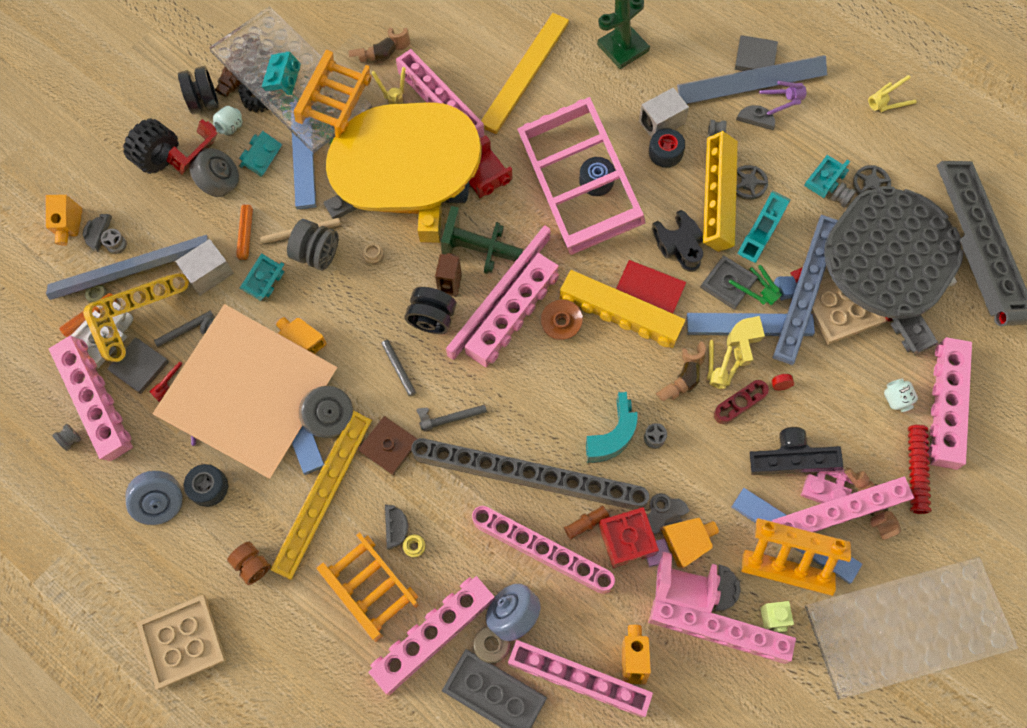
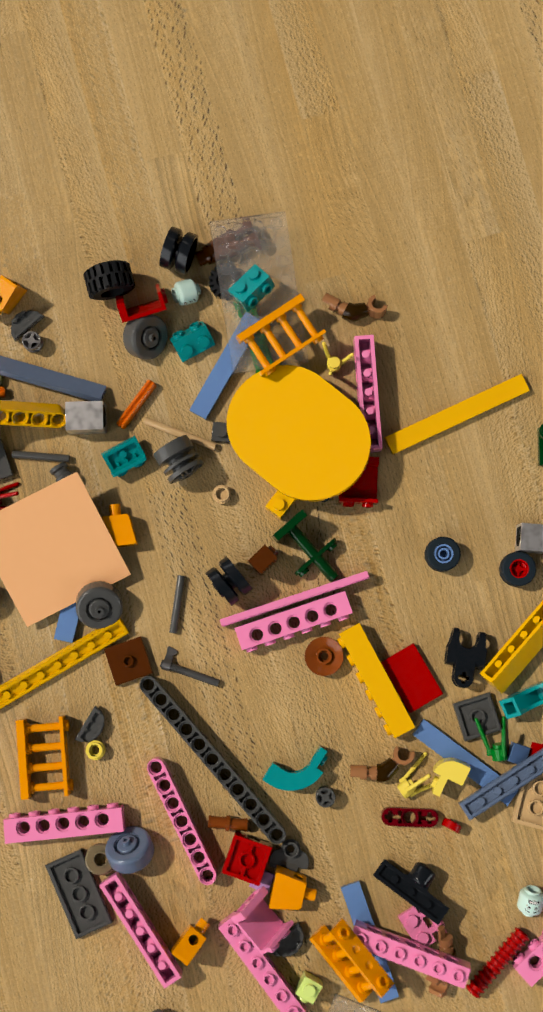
camera: 35 degrees right, 15 degrees up
bright pink window [518,97,645,255] -> none

